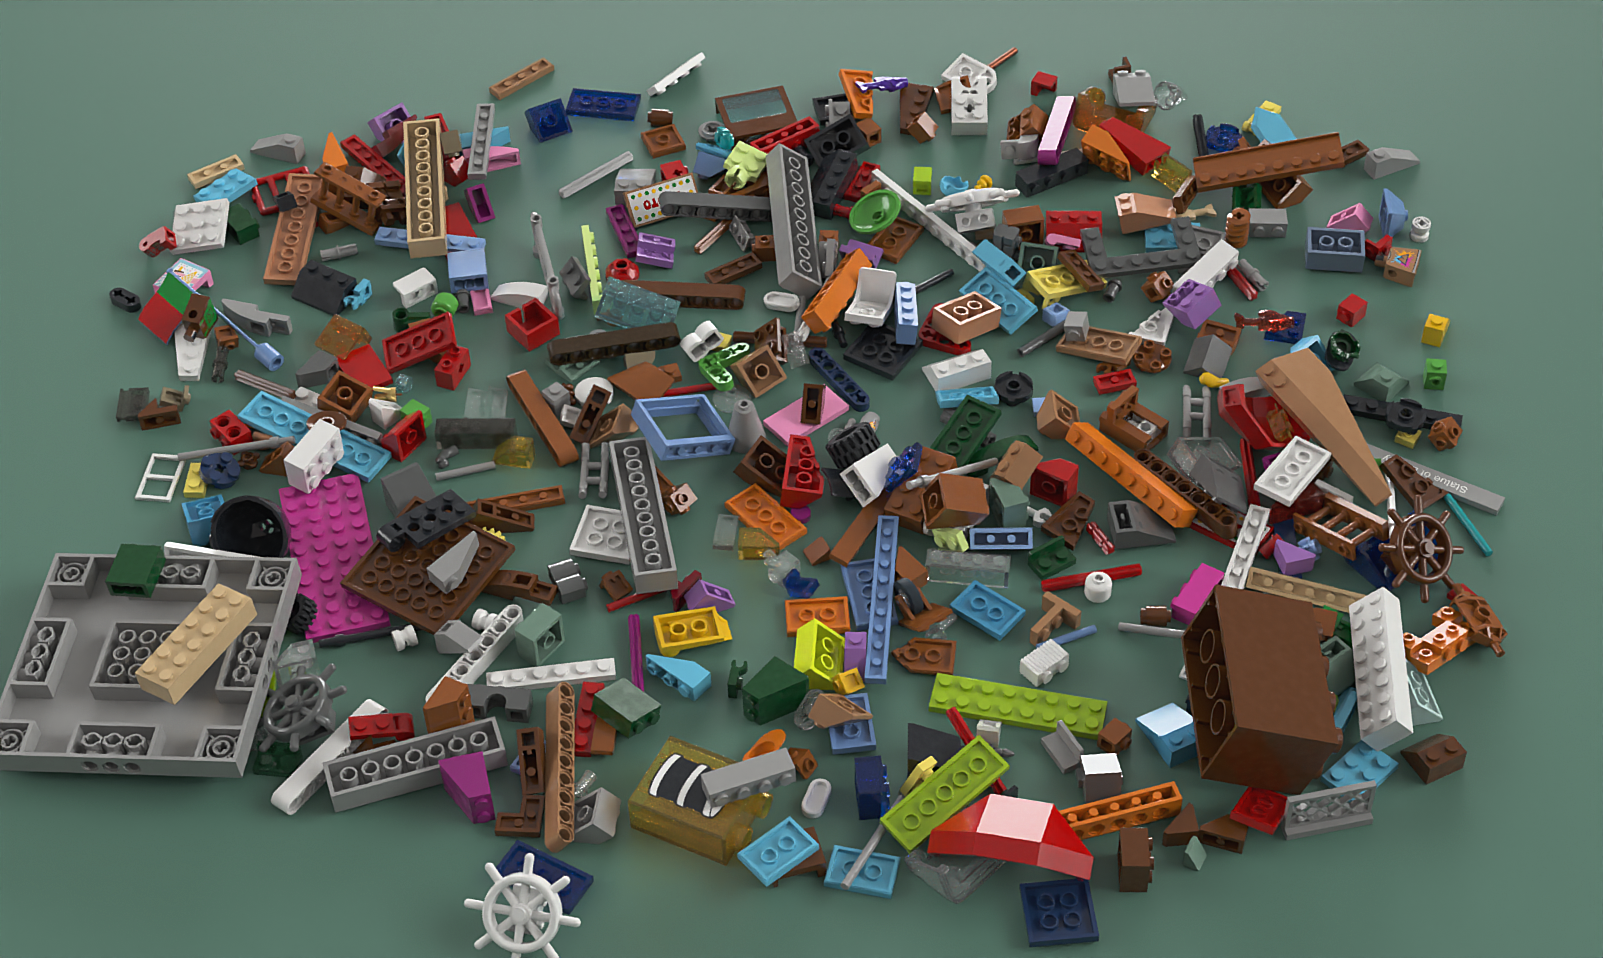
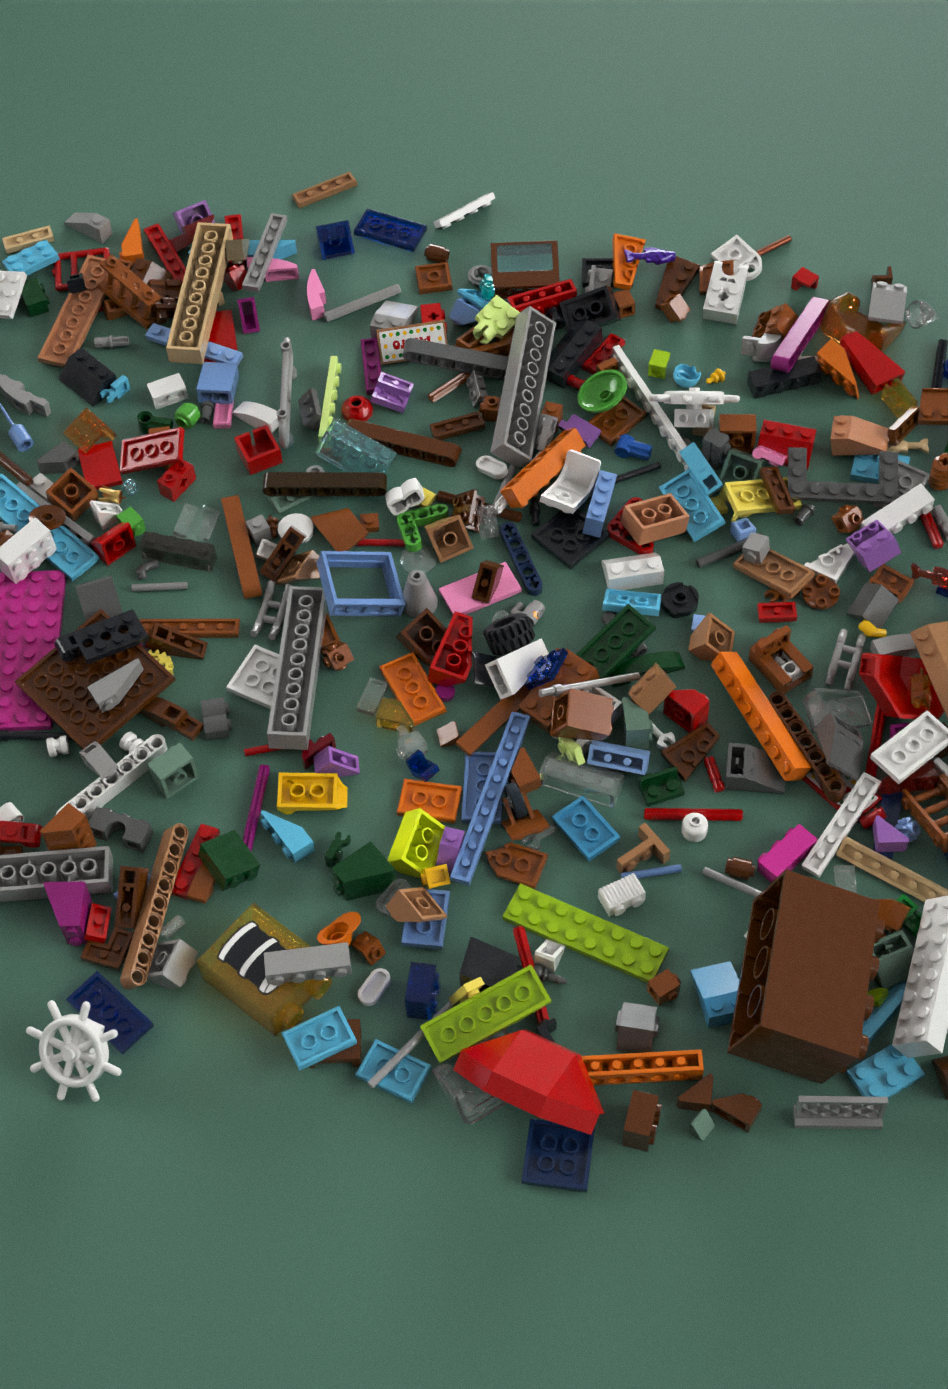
camera: 15 degrees right, 10 degrees up
white plate [486,658,616,690] -> none
clear yellow slope [492,436,535,469] -> none
dark orange bracket [599,570,633,601] -> none
dark tan brick [623,351,655,369] -> none
light grey panel [1041,720,1084,774] -> none
red tile [1229,787,1287,835] -> none
none -> red plate [84,903,112,944]
none -> bright pink slope [307,269,326,321]
none -> blue piece [614,434,653,461]

